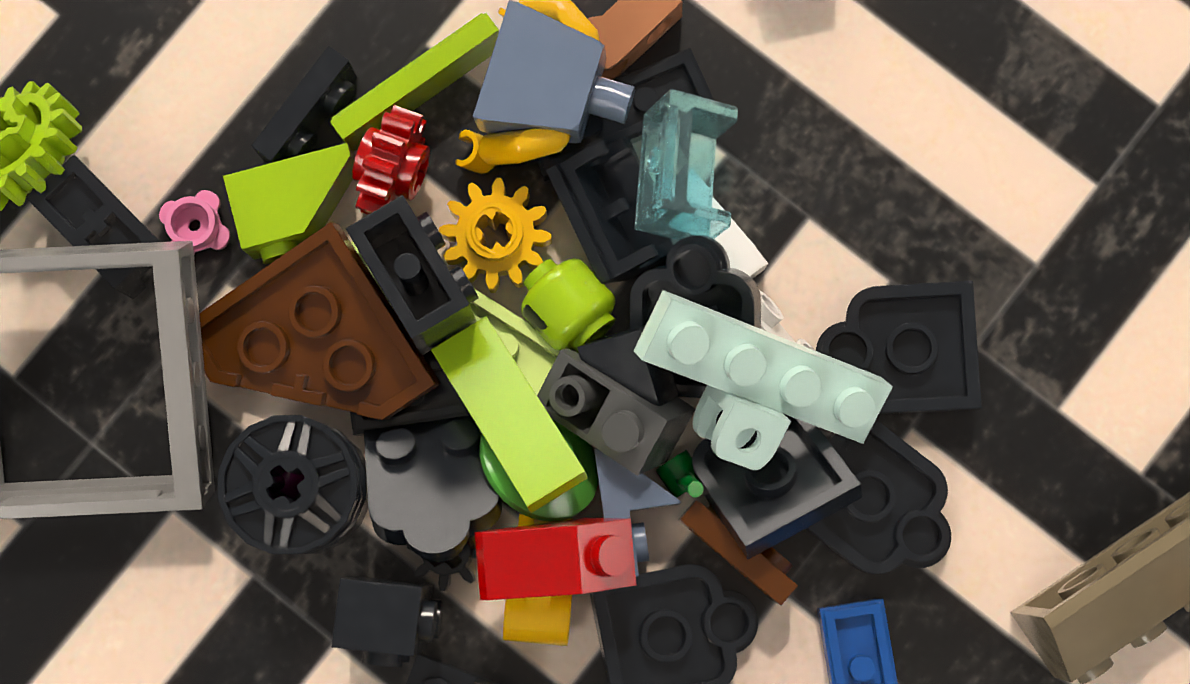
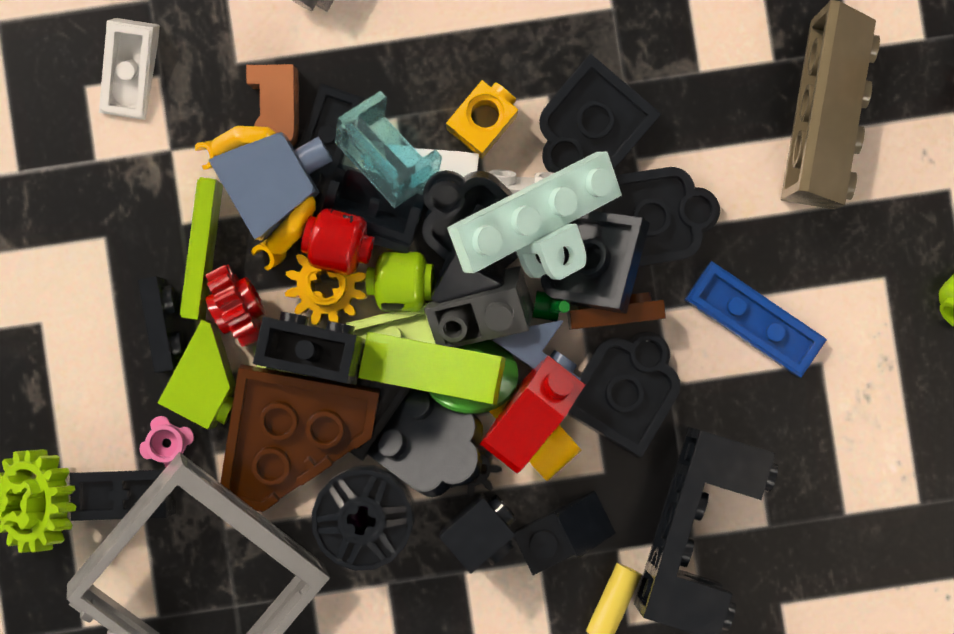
camera: 50 degrees left, 5 degrees up
none -> red head [301,209,375,276]
none -> yellow brick [446,80,518,159]

